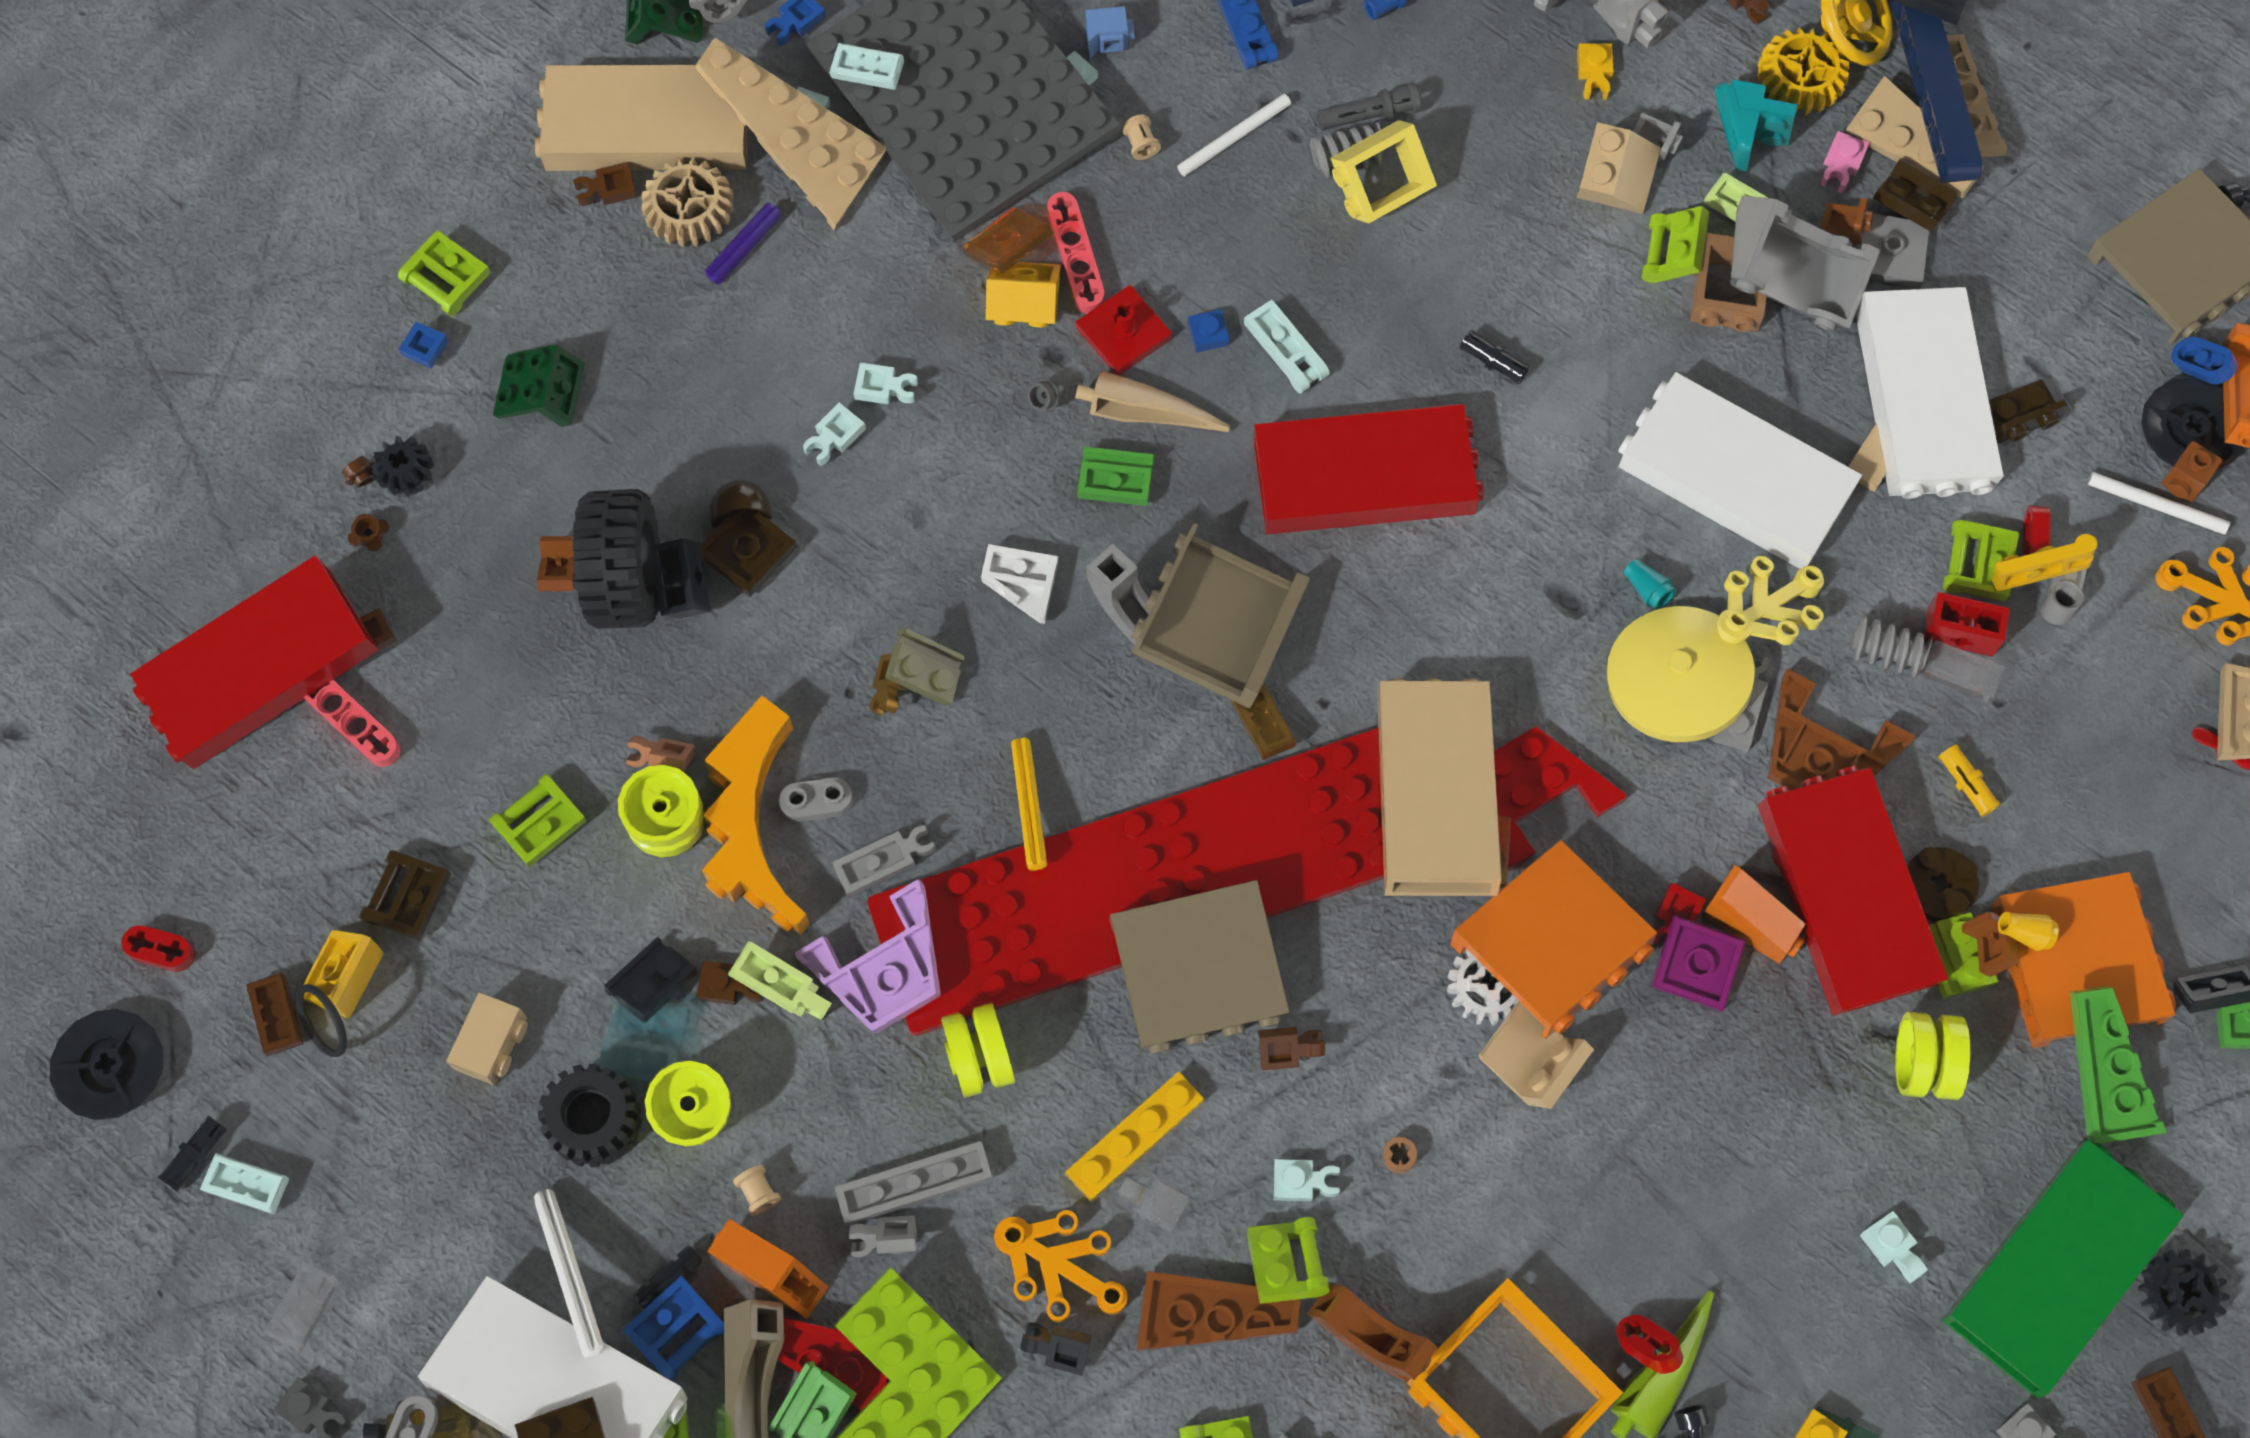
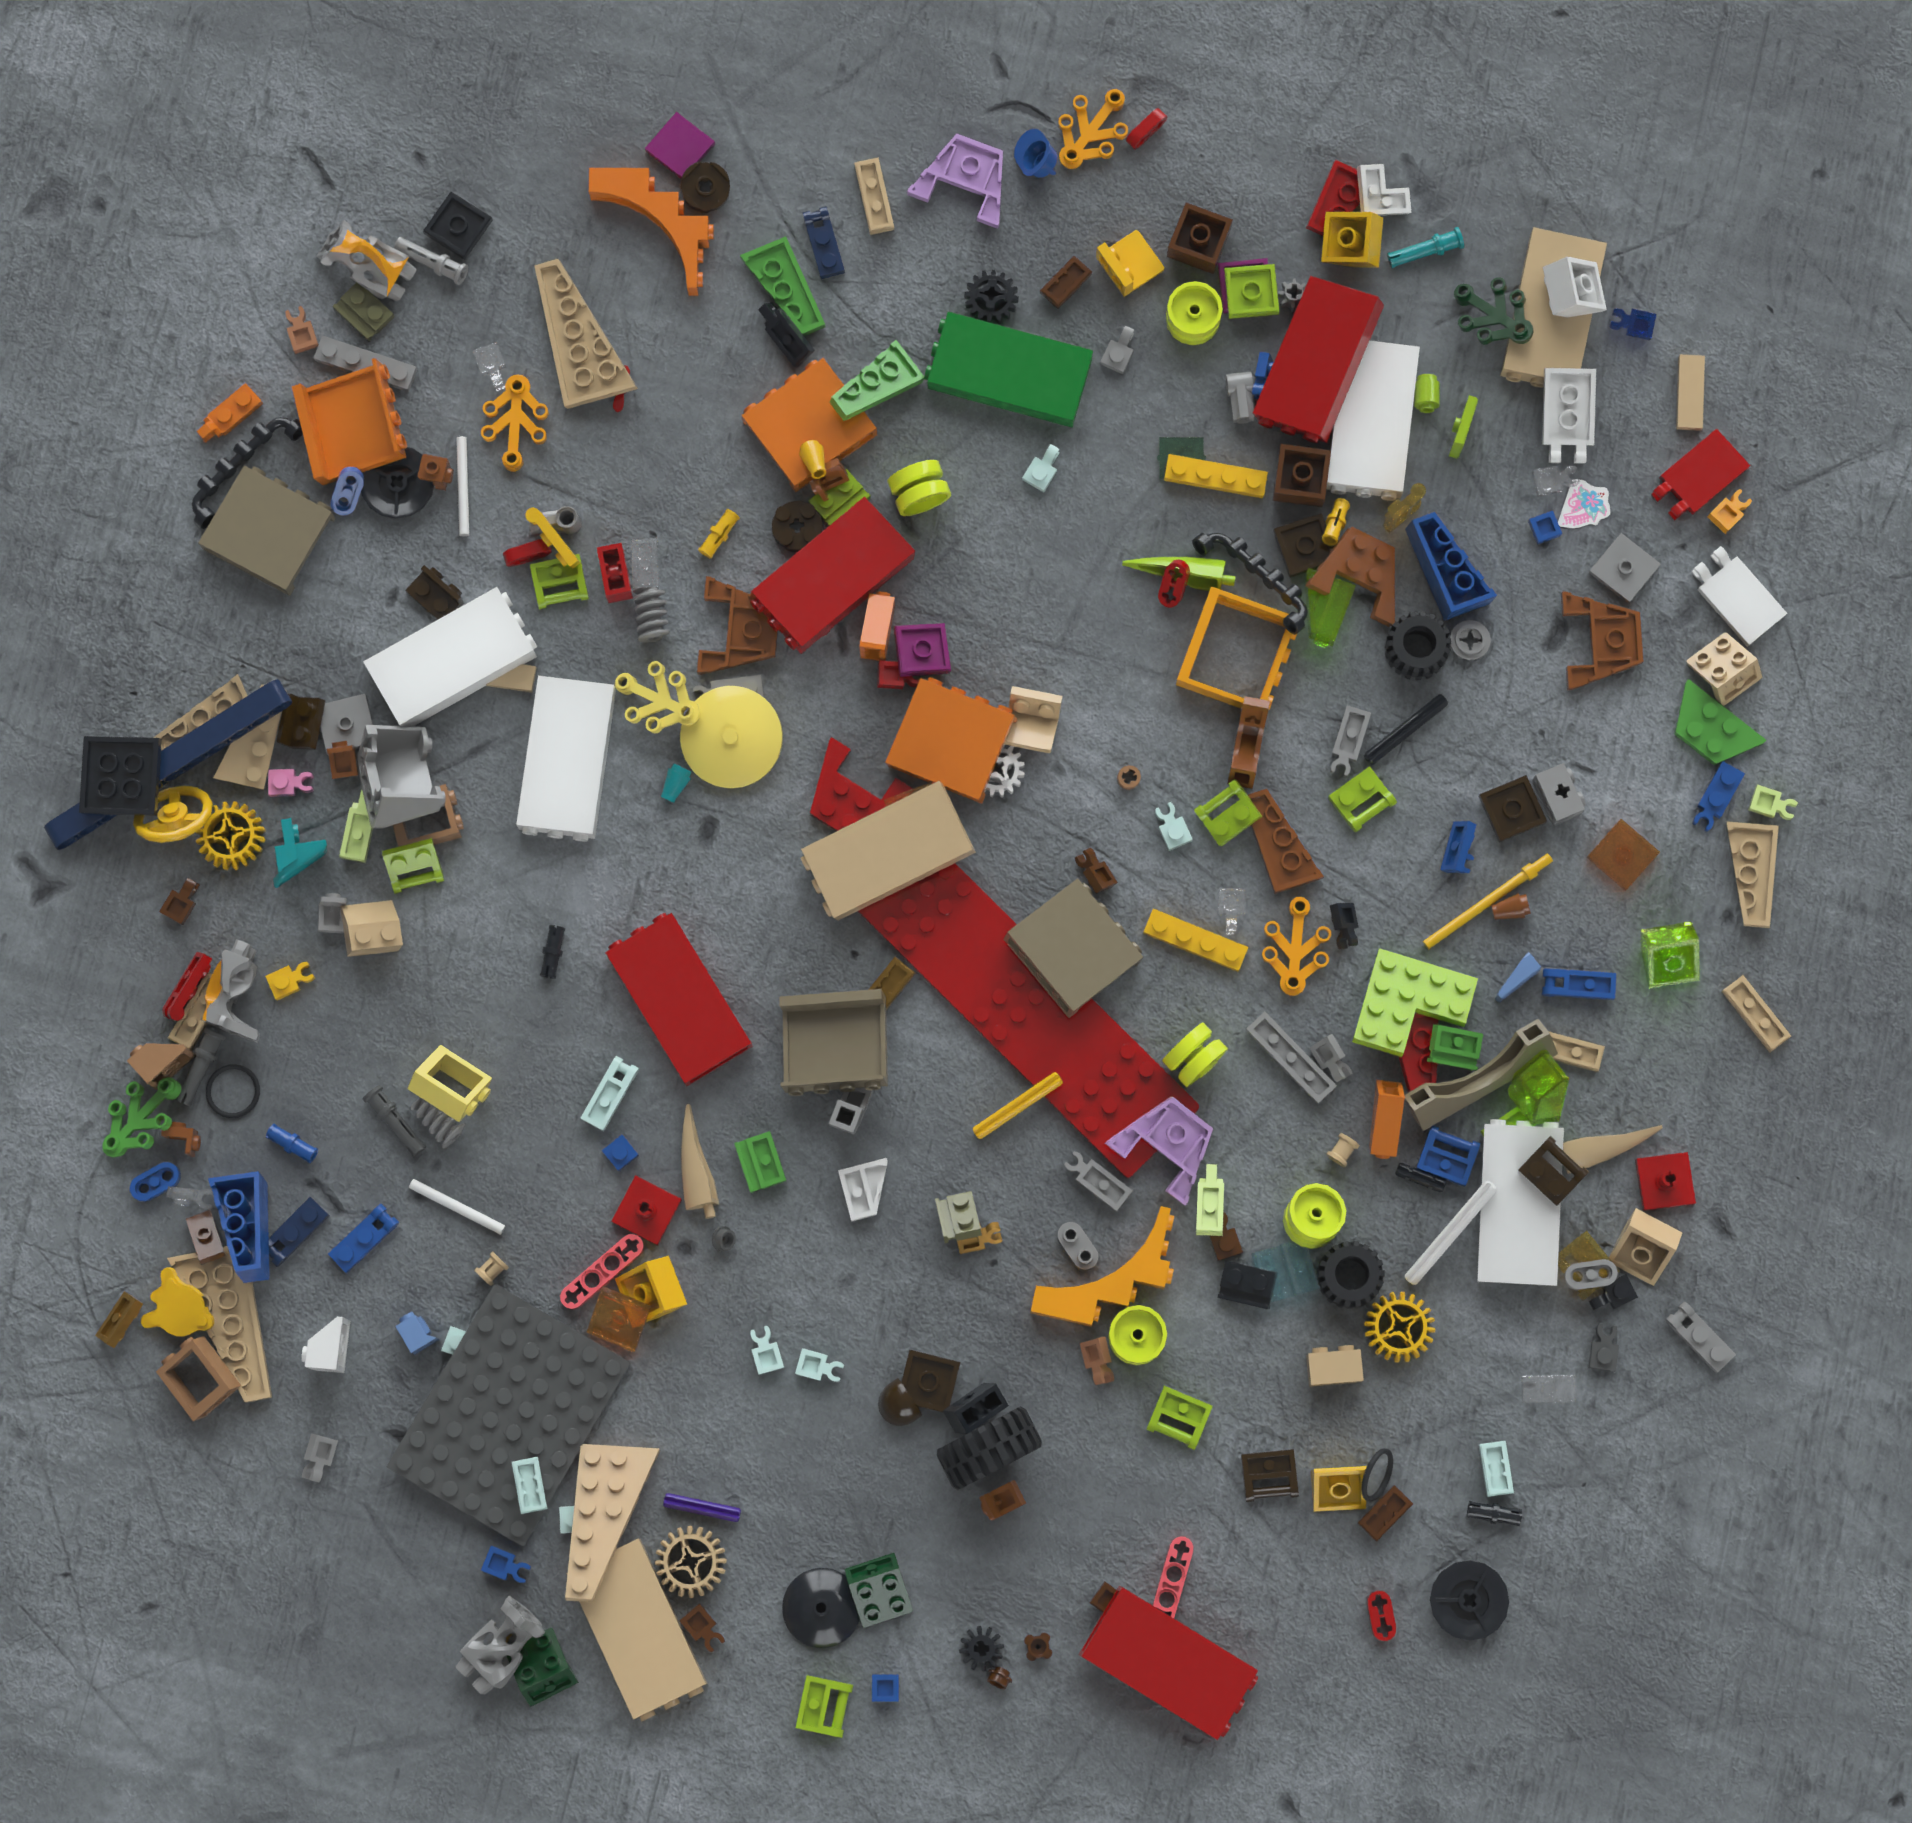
camera: 115 degrees left, 10 degrees up
none -> black dish [782,1568,860,1648]
none -> yellow gear [1364,1292,1435,1363]

